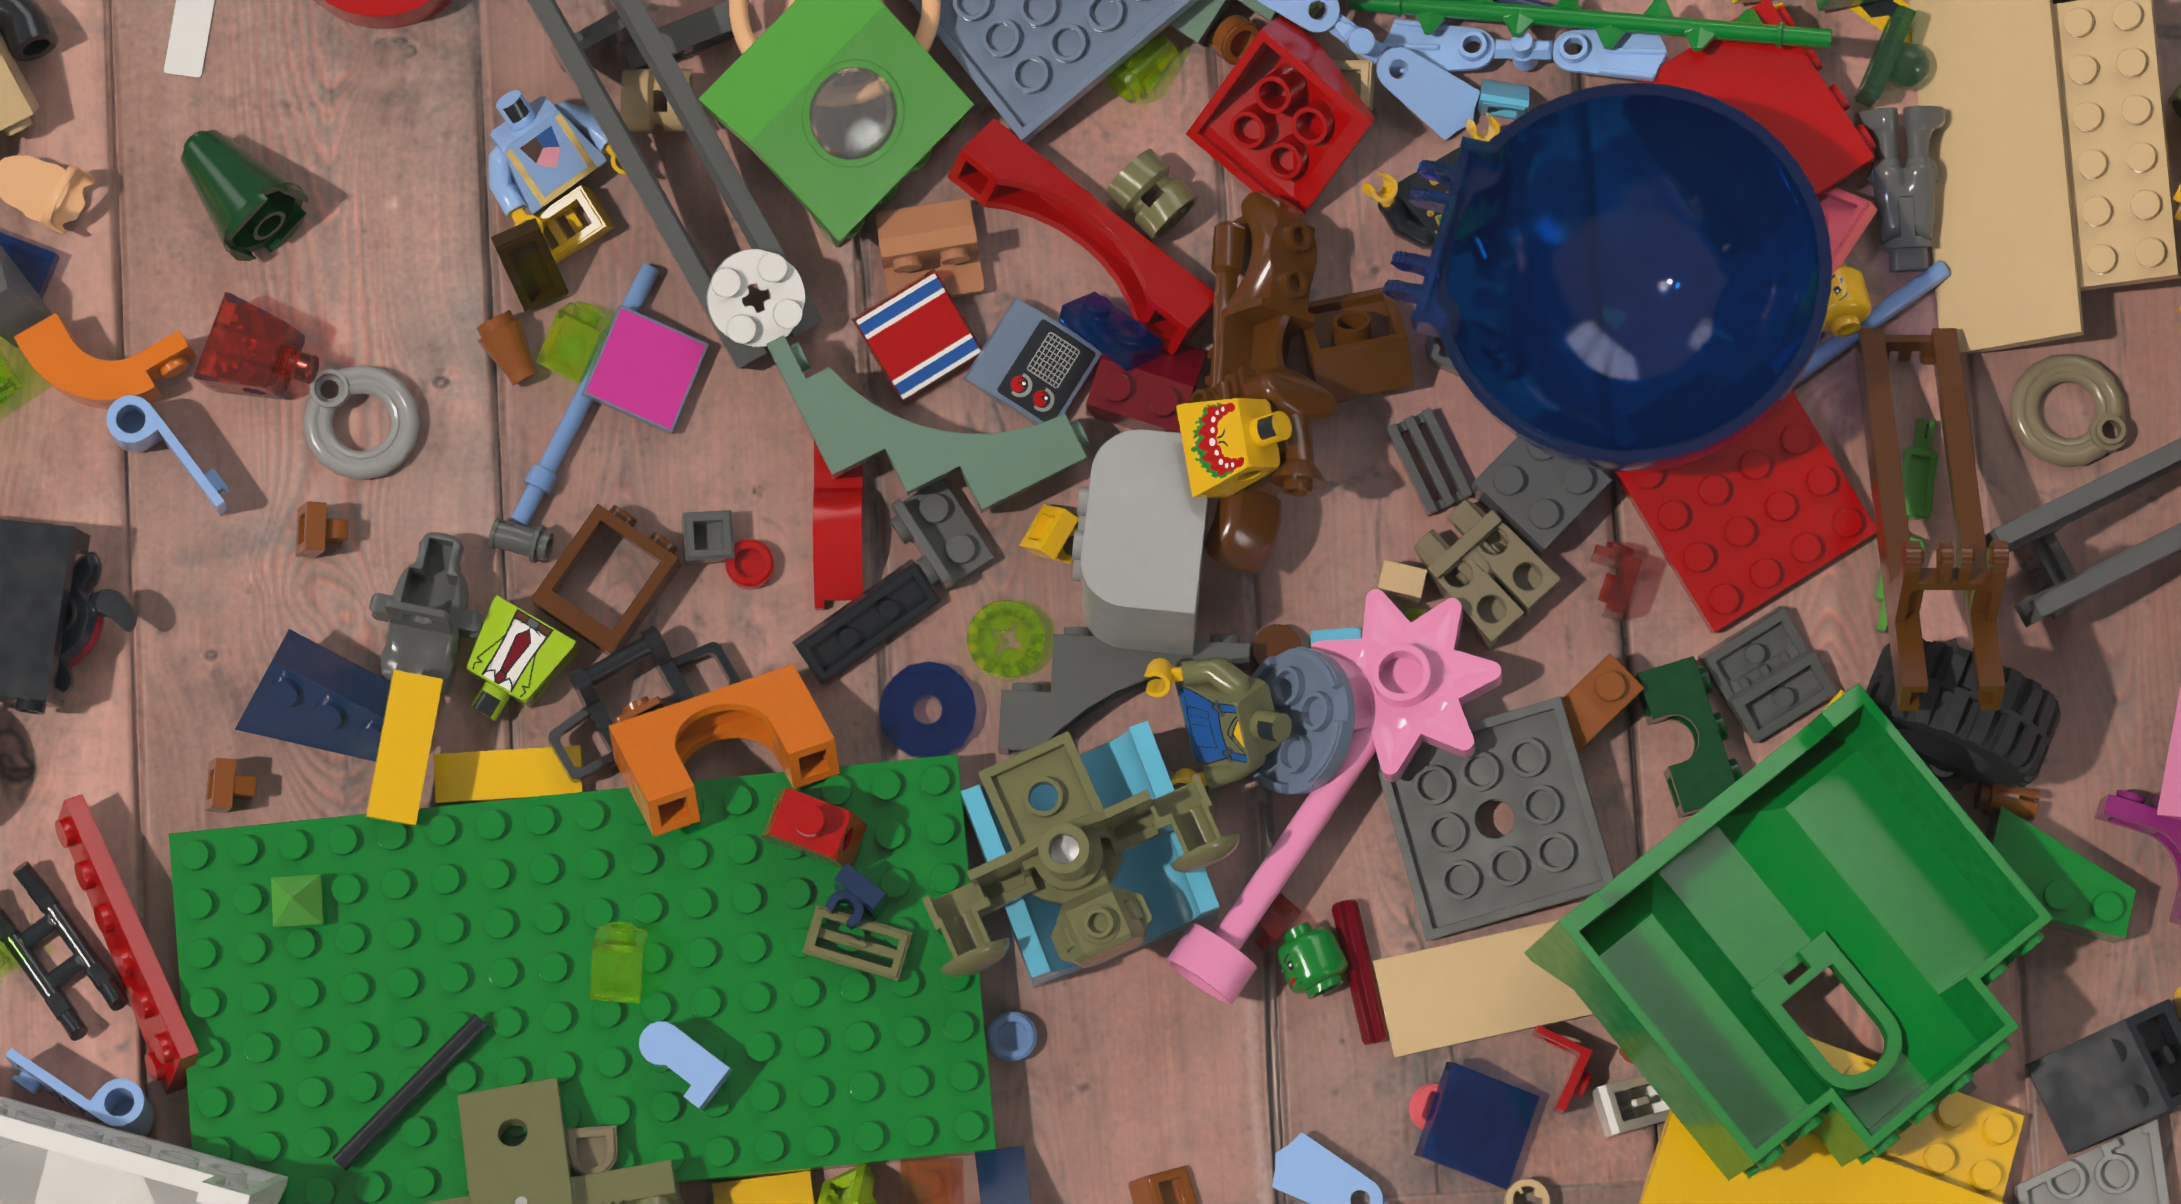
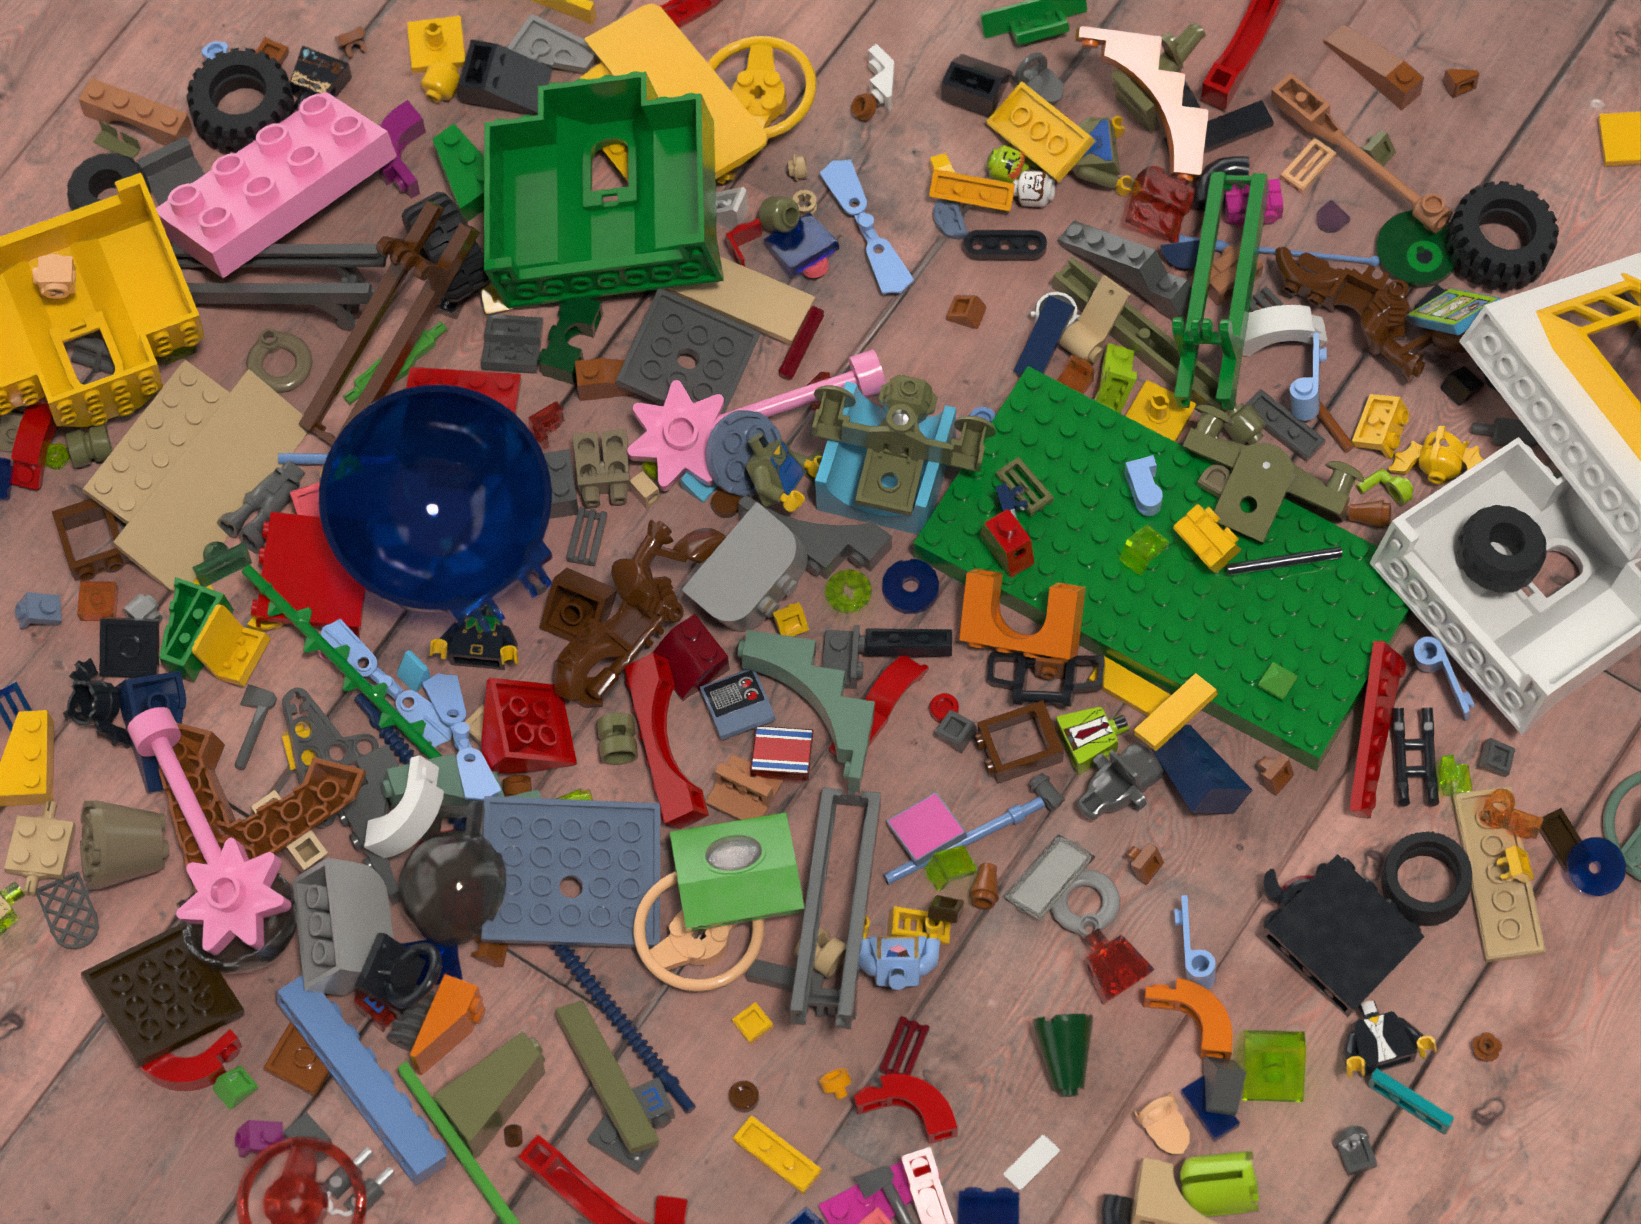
camera: 140 degrees left, 15 degrees down
white plate [706,249,805,347] -> none
clear blue plate [1058,291,1164,371] -> none
yellow torso [1176,398,1292,498] -> none
green head [1275,922,1348,999] -> none
none -> olive head [759,196,800,233]
none -> dark red tile [880,1016,930,1075]
none -> clear smoke piece [1003,834,1095,921]
none -> yellow brick [1173,504,1241,573]

